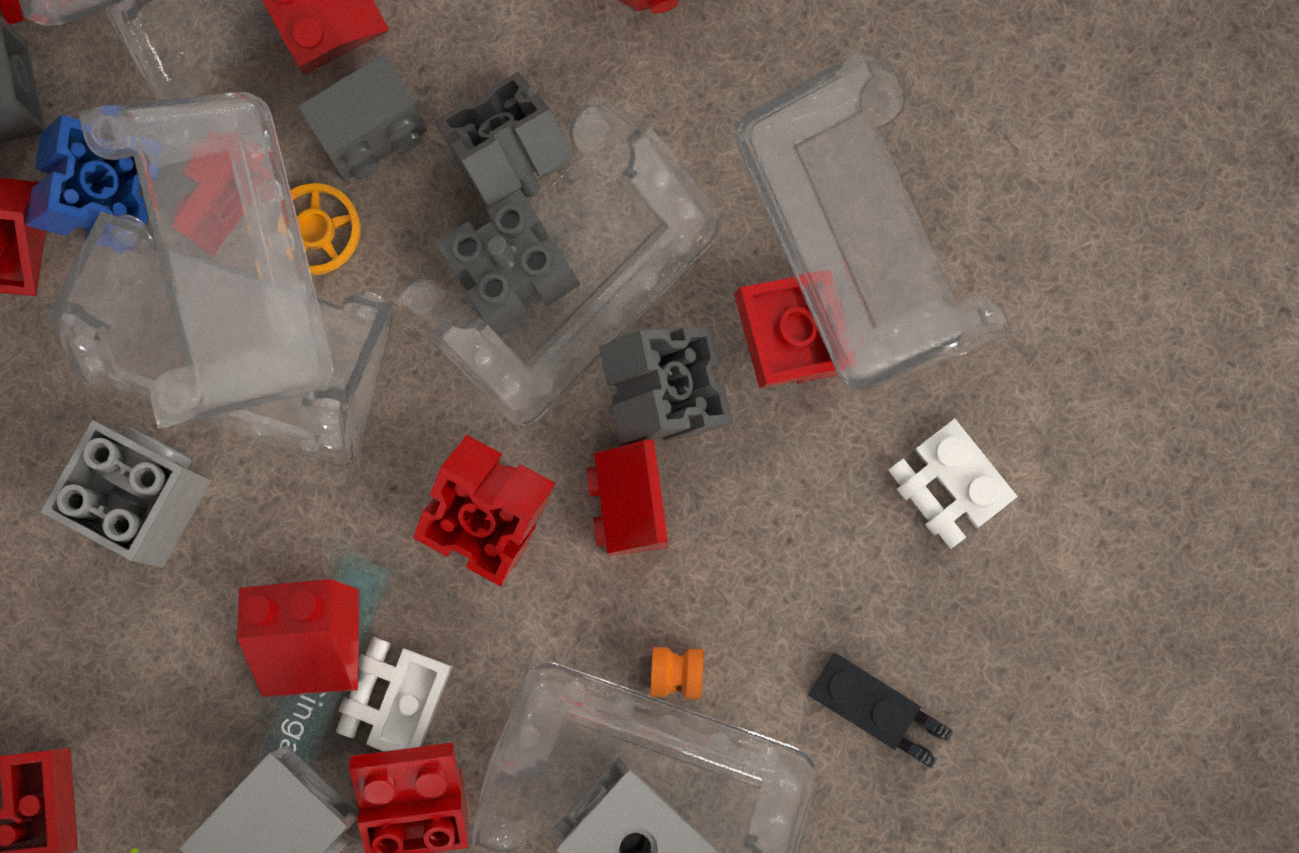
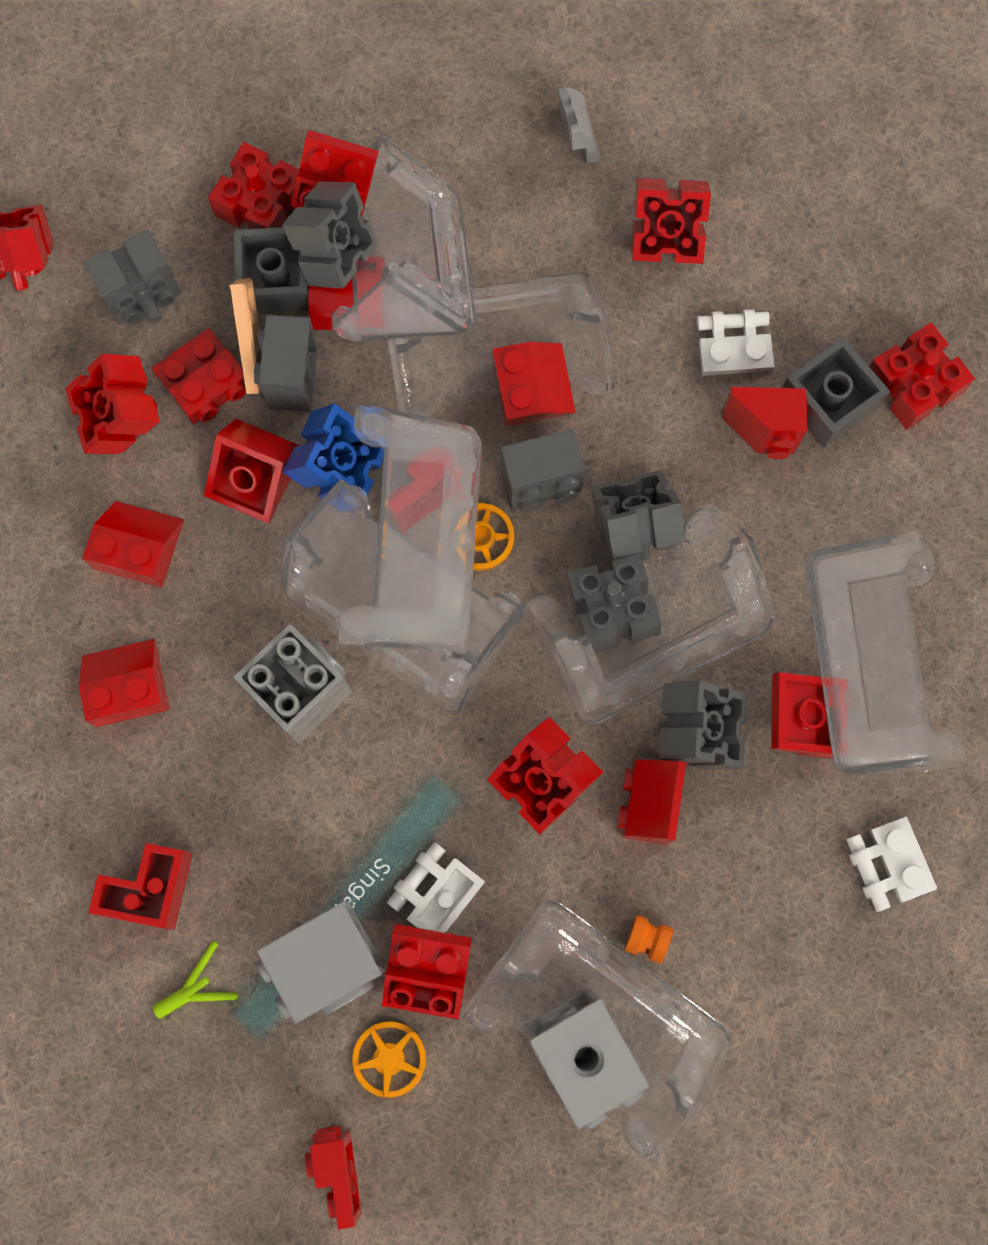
camera: 15 degrees right, 5 degrees down
red slope [237,579,359,697] -> none
black hinge [808,652,953,769] -> none

